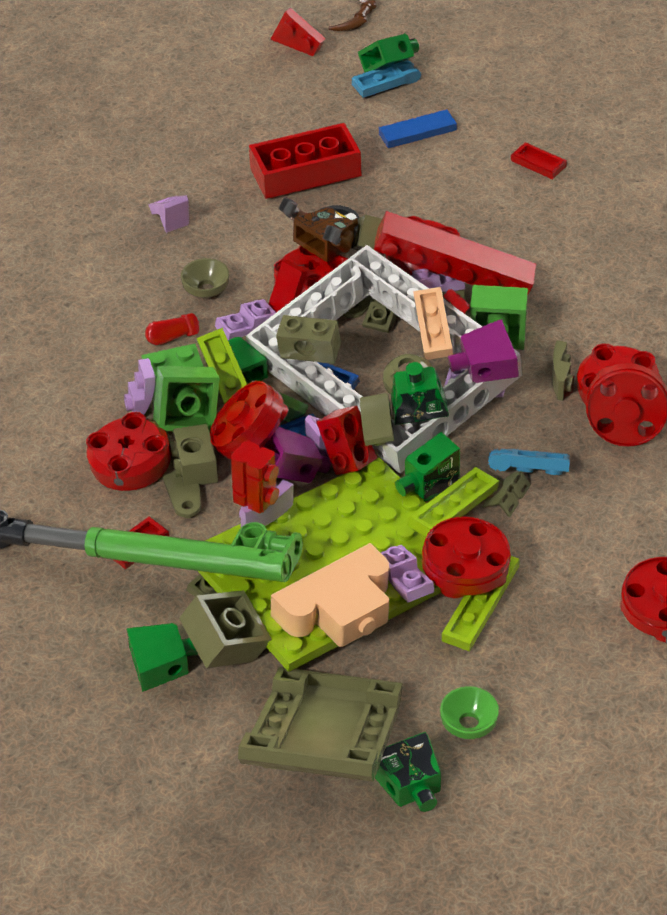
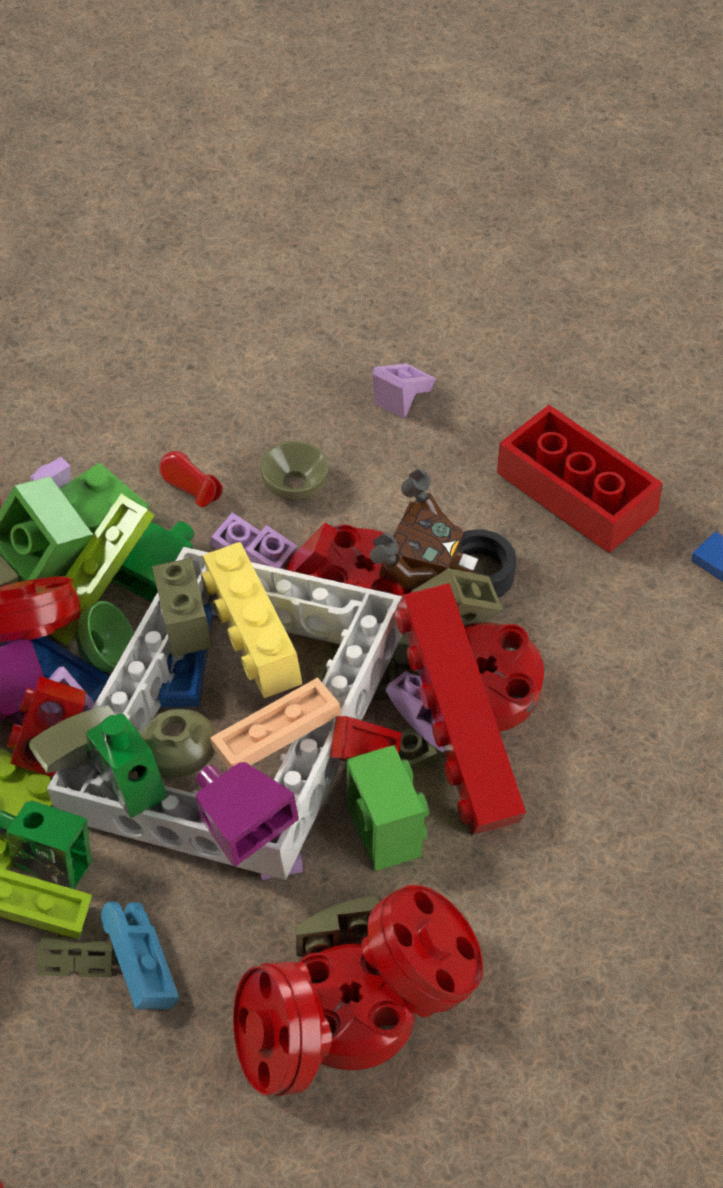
camera: 60 degrees right, 5 degrees up
none -> light yellow brick [200,542,302,698]
none -> red piece [361,885,483,1018]

